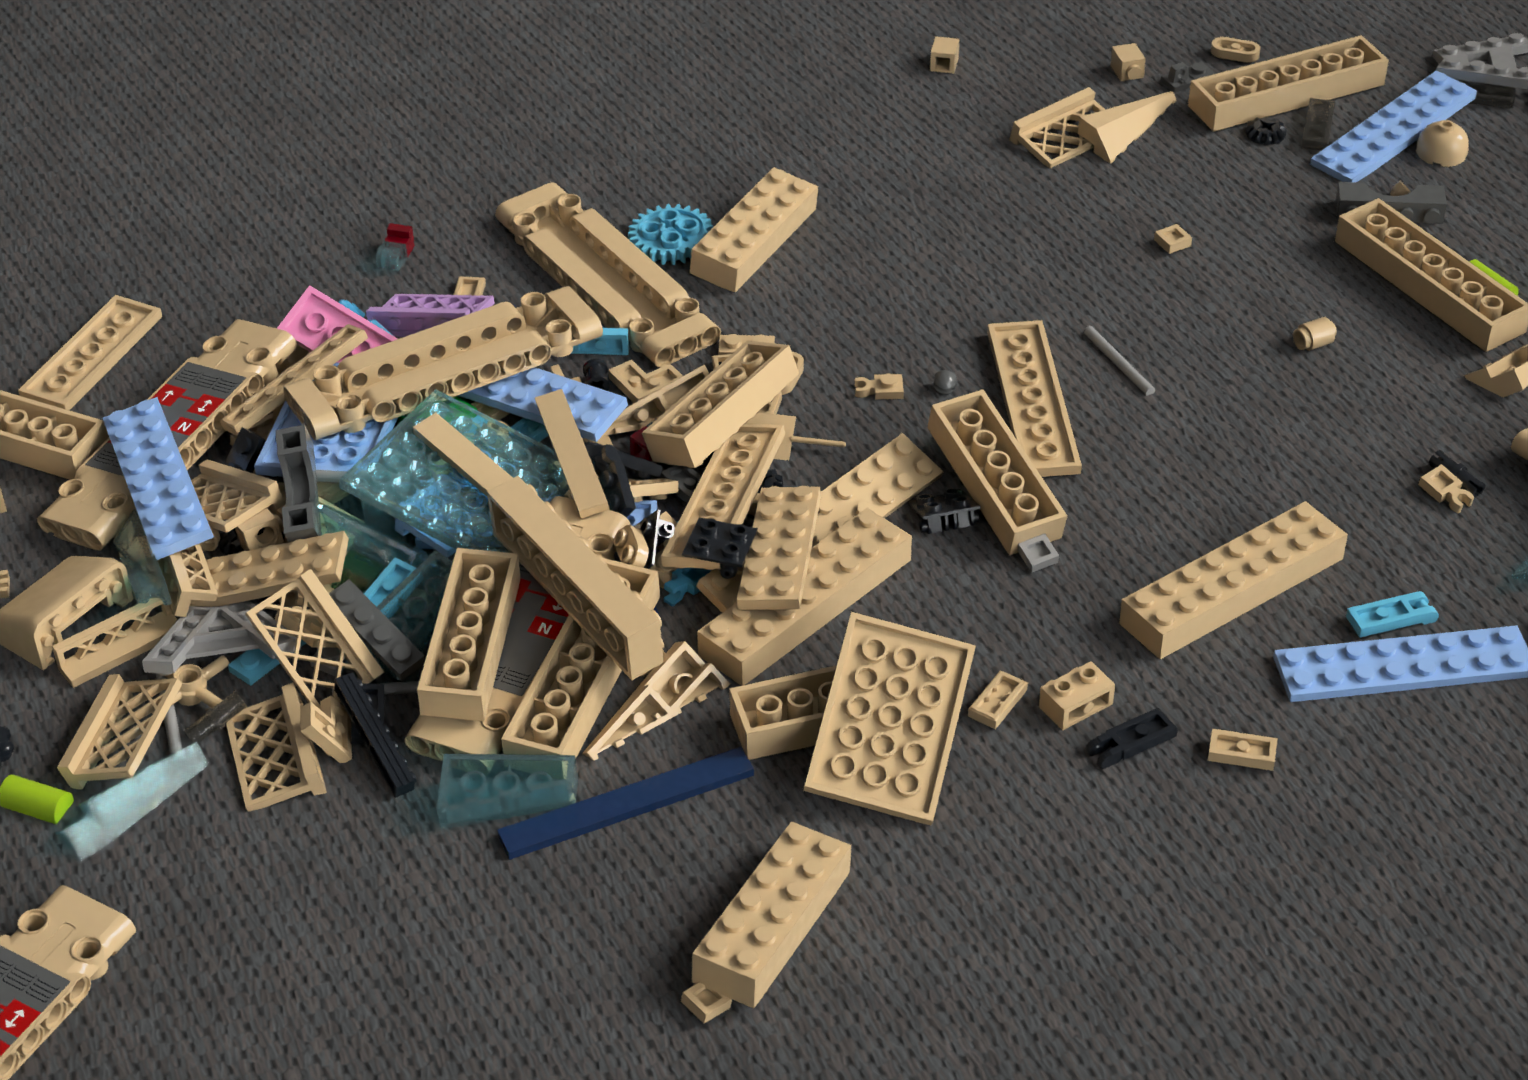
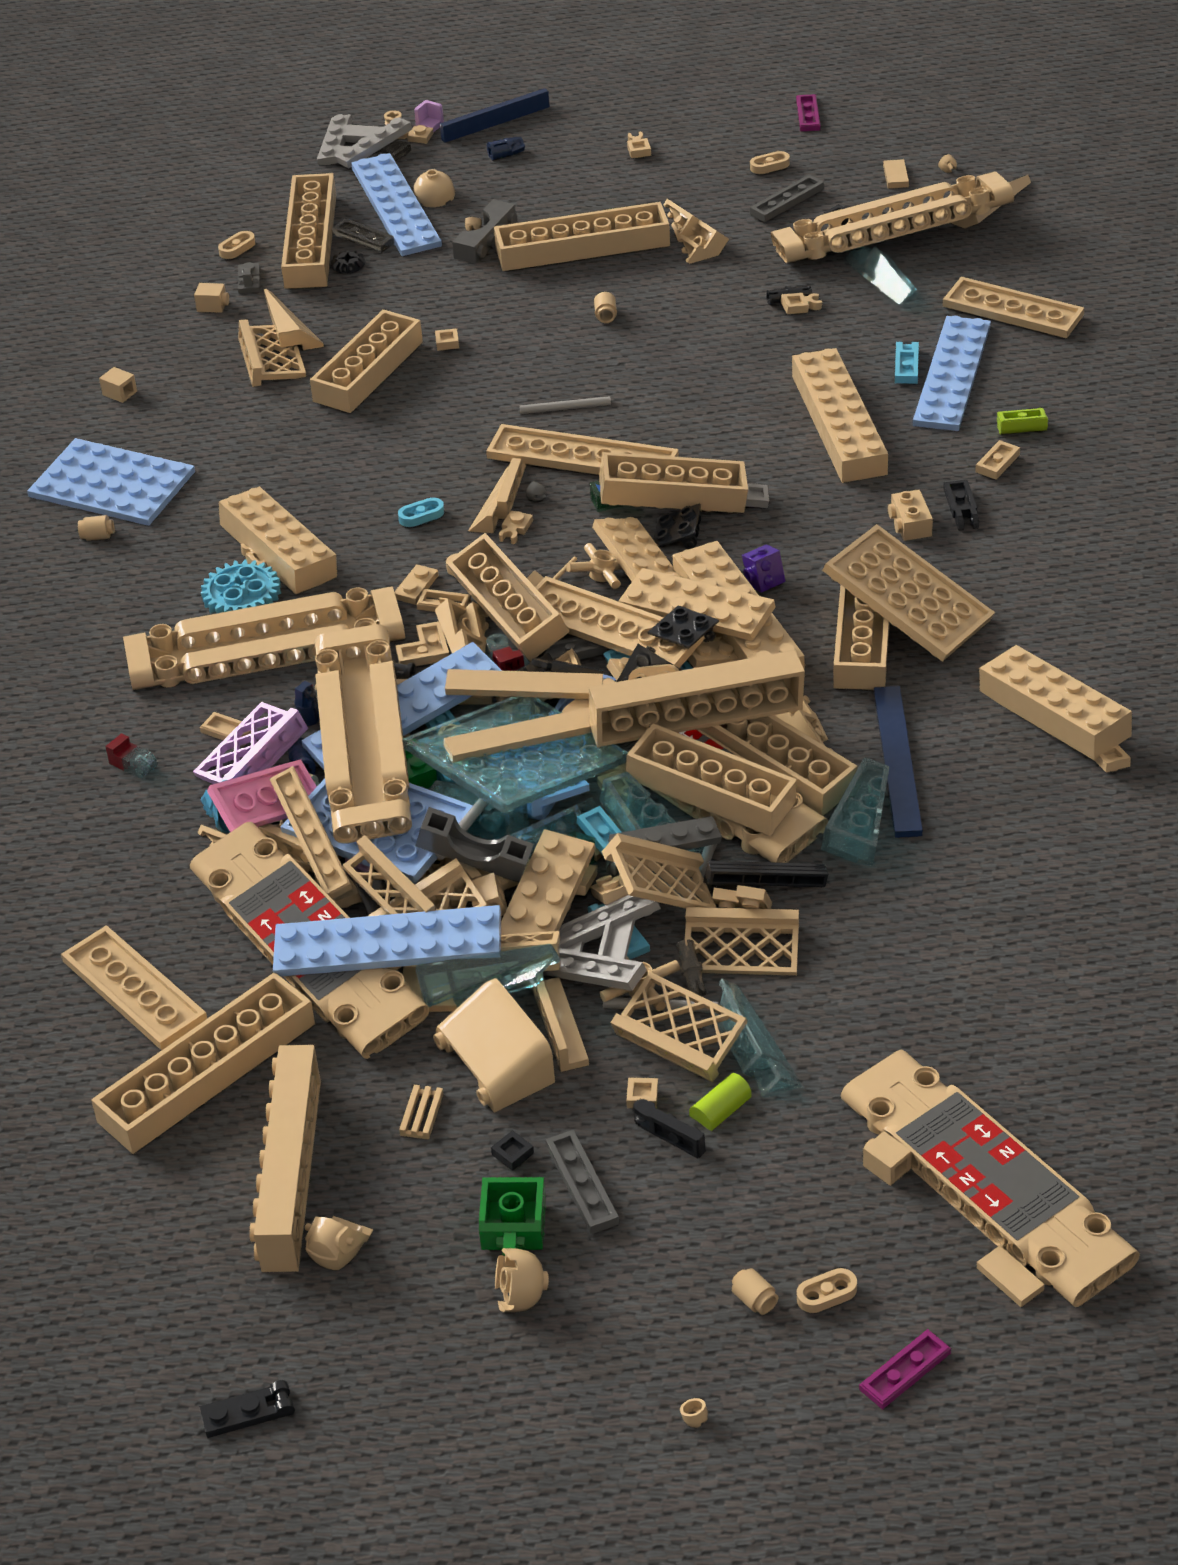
camera: 65 degrees left, 0 degrees up
none -> light blue plate [27,438,195,526]
none -> tan brick [78,515,115,541]
none -> tan brick [310,310,423,413]
none -> tan fence [343,835,436,914]
none -> medium azure plate [398,498,444,527]
none -> tan wedge [468,458,527,533]
none -> tan bar [567,543,623,589]
none -> tan plate [626,1078,658,1108]
none -> dark purple head [742,544,786,592]
none -> lime brick [997,408,1048,434]

